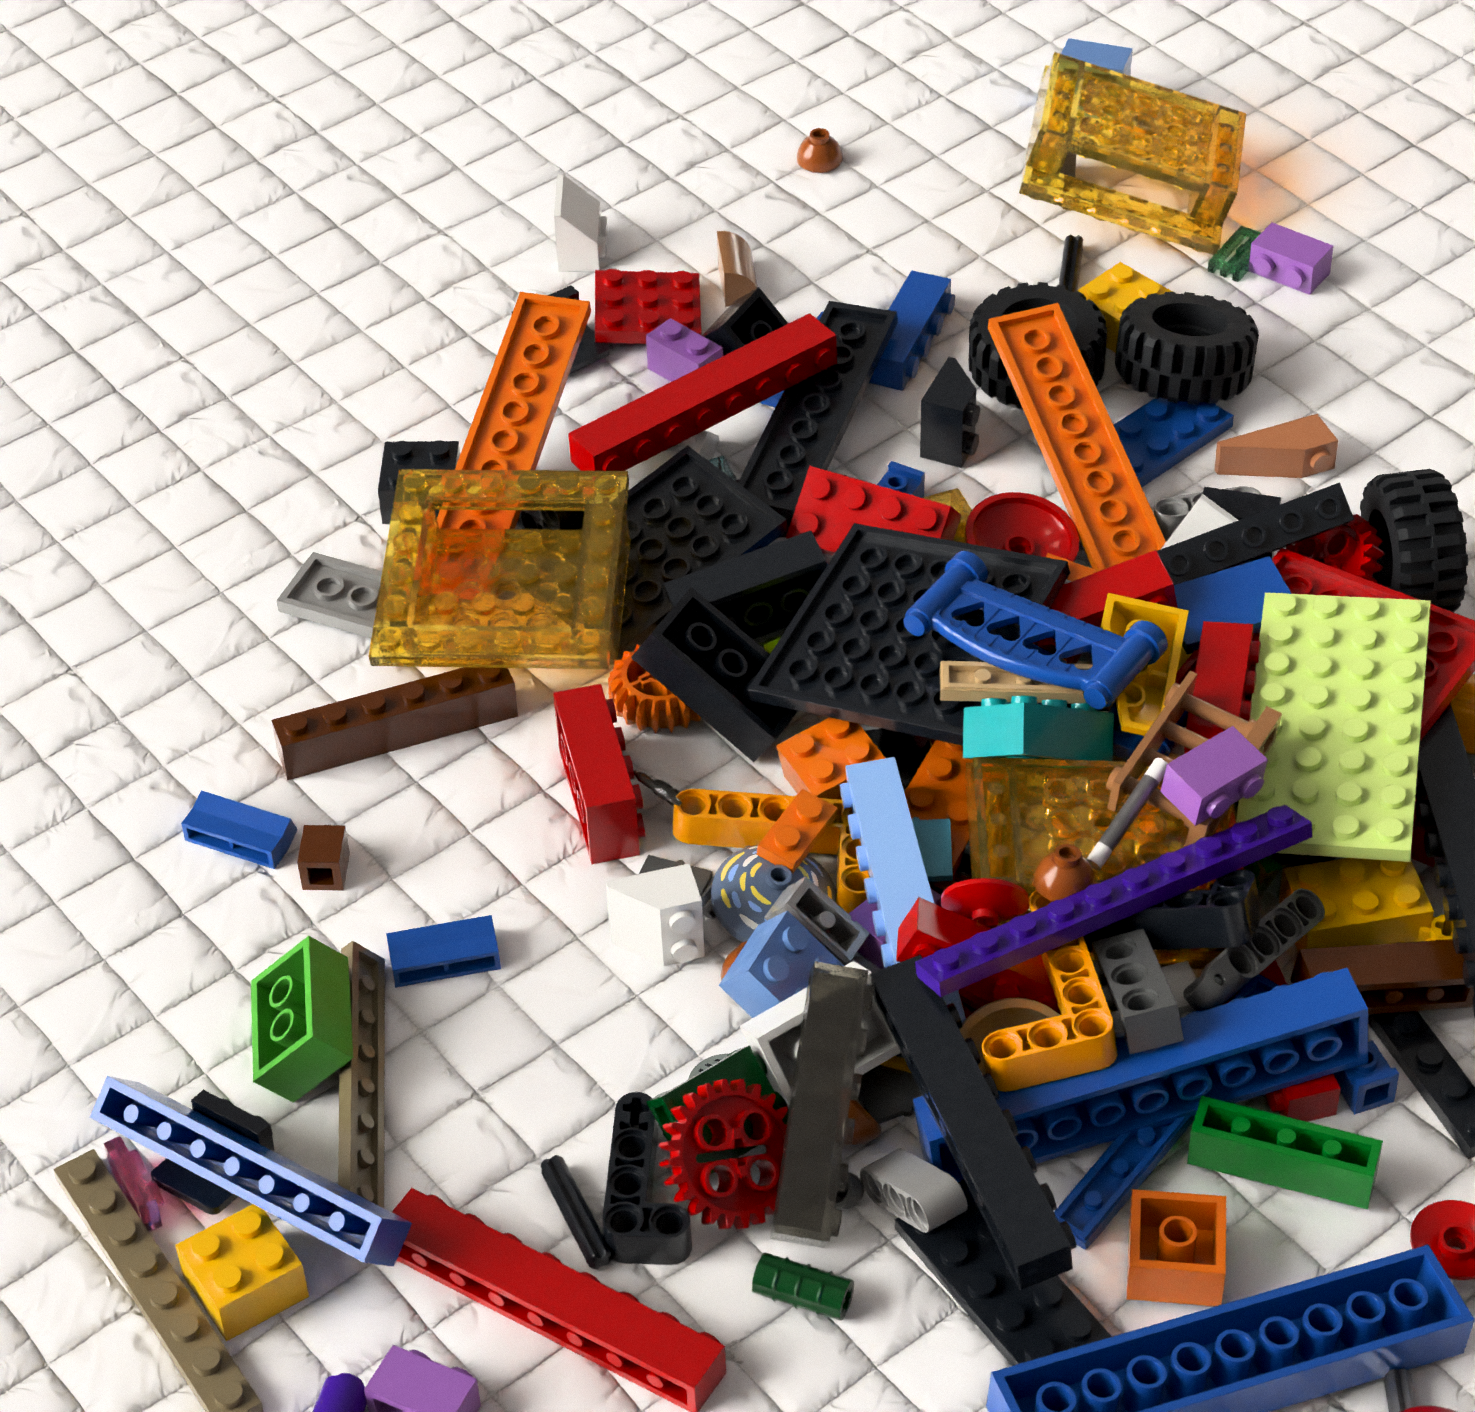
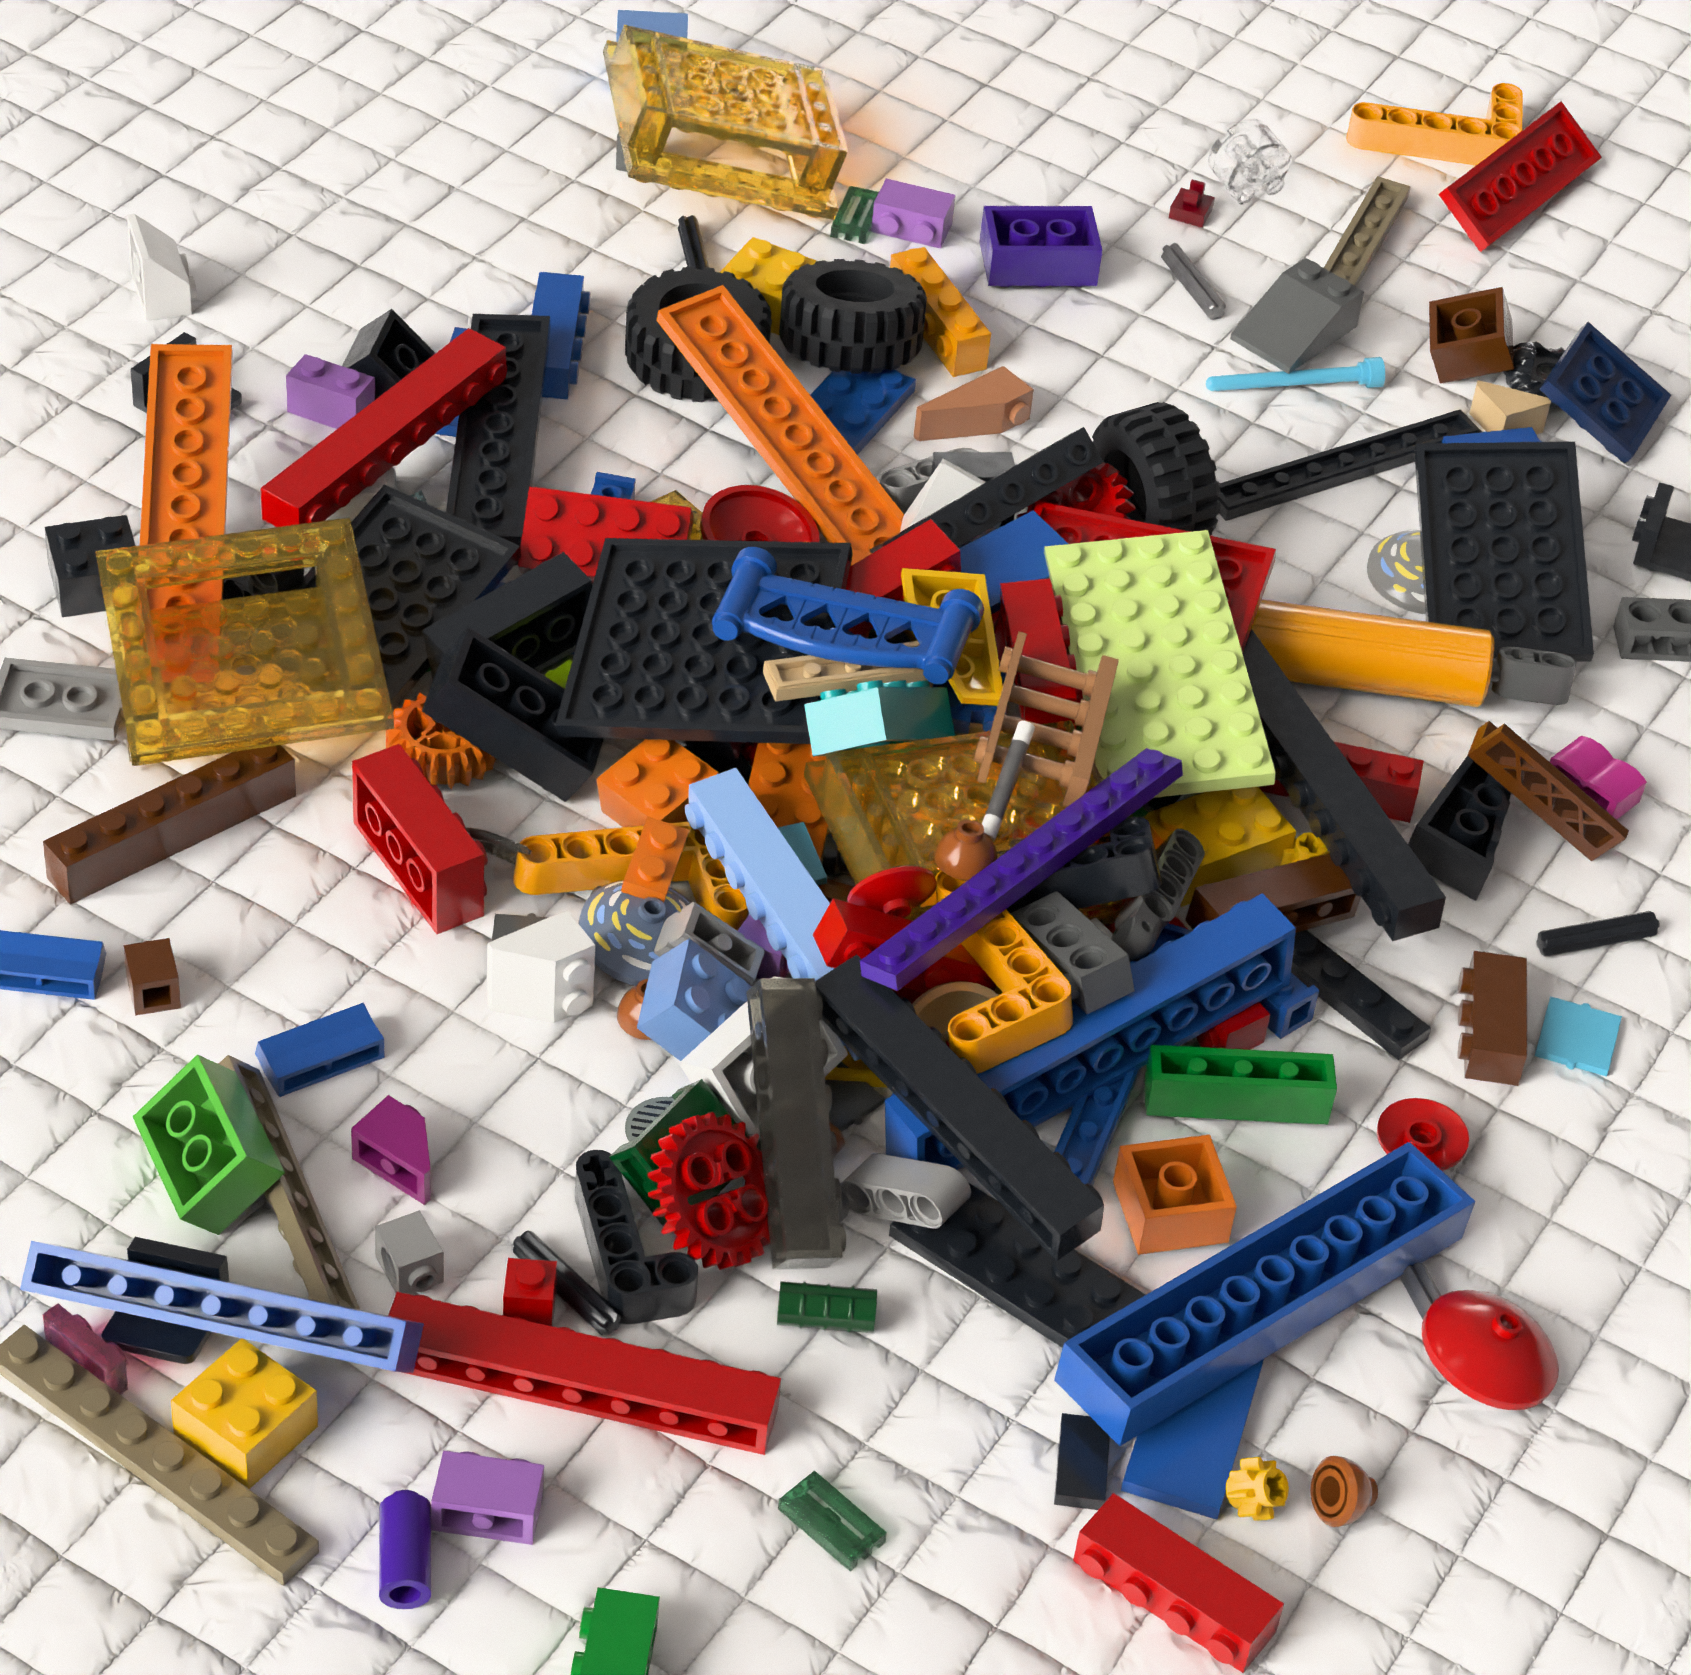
camera: 25 degrees left, 0 degrees up
red plate [595,269,702,344] -> none
medium nougat brick [717,231,758,307] -> none
dark orange brick [797,128,843,173] -> none
black slope [920,357,980,468] -> none
medium lavender brick [1161,726,1268,826] -> none
none -> magenta slope [351,1095,431,1205]
none -> light grey brick [375,1210,444,1294]
none -> red brick [503,1258,557,1326]
none -> light orange brick [890,247,991,377]
none -> dark purple brick [979,206,1103,287]

